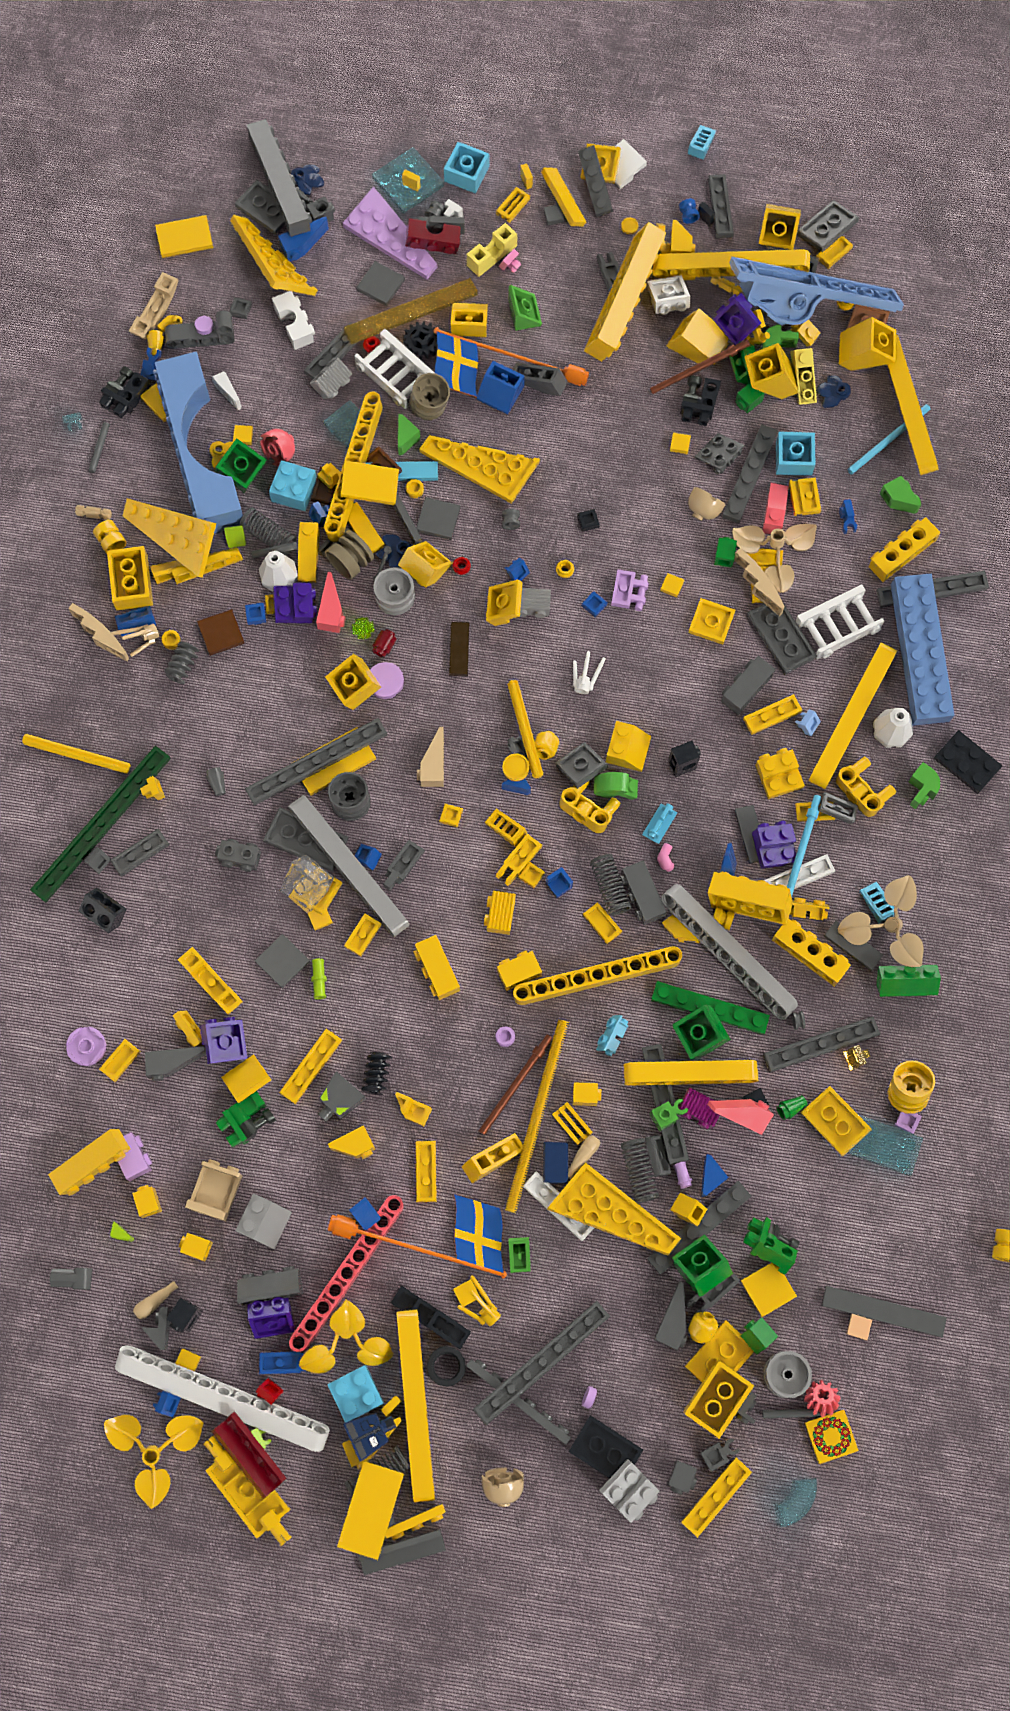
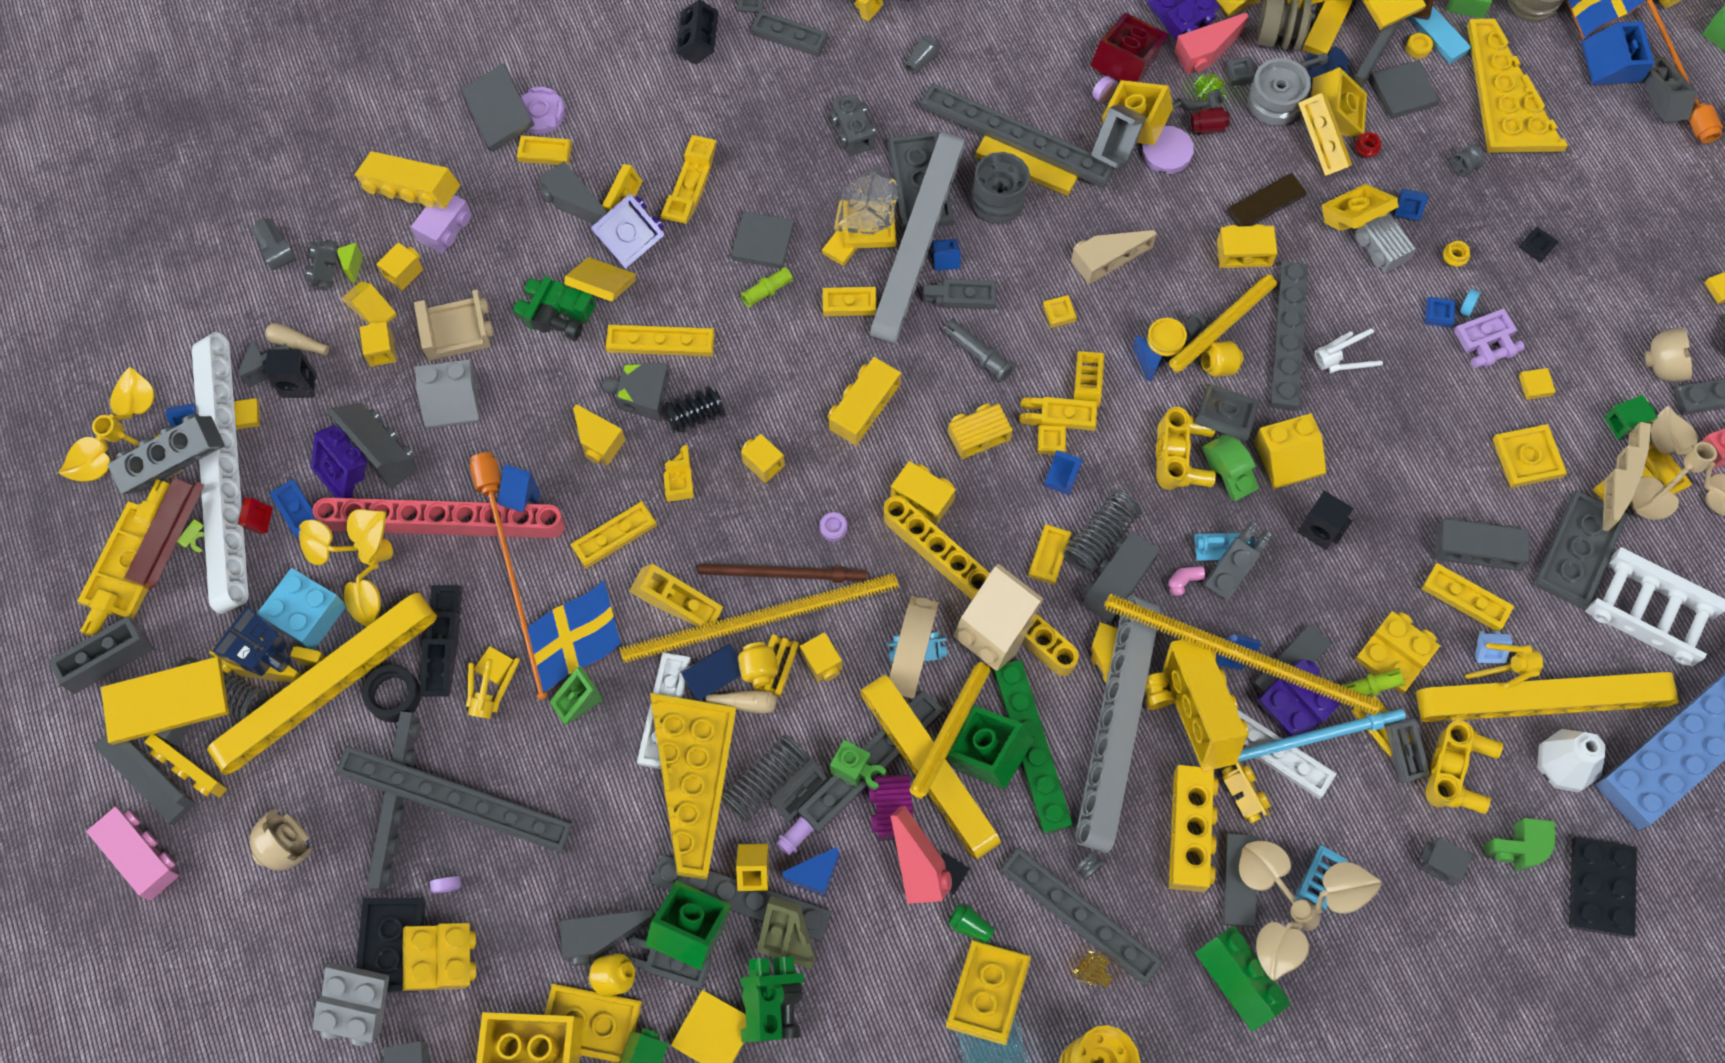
camera: 60 degrees right, 5 degrees down
none -> dark grey brick [48,616,153,694]
none -> bright pink brick [86,806,180,901]
none -> brick [107,414,225,494]
none -> dark grey hinge [305,233,338,292]
none -> yellow slope [341,281,397,324]
none -> yellow plate [403,923,476,991]
none -> dark grey tile [461,63,535,151]
none -> yellow head [738,642,778,687]
none -> yellow brick [741,434,785,484]
none -> olive wing [757,896,816,969]
none -> tan arch [889,596,939,699]
none -> yellow axle [910,662,990,799]
none -> dark grey pin [943,318,1016,383]
none -> tan slope [953,564,1044,671]
none -> dark red slope [1090,12,1169,83]
none -> dark grey panel [1091,104,1147,169]
none -> lavender tile [1093,76,1117,103]
none -> yellow axle [1104,594,1383,717]
none -> dark grey piece [1173,89,1225,110]
none -> dark grey hinge [1203,521,1272,601]
none -> yellow brick [1217,224,1277,268]
none -> dark grey tile [1224,57,1255,86]
none -> dark grey plate [1270,261,1309,411]
none -> yellow plate [1298,92,1352,176]
none -> lime pin [1342,668,1405,696]
none -> dark grey brick [1419,837,1473,887]
none -> medium azure tile [1460,289,1481,317]
none -> yellow plant [1465,643,1543,688]

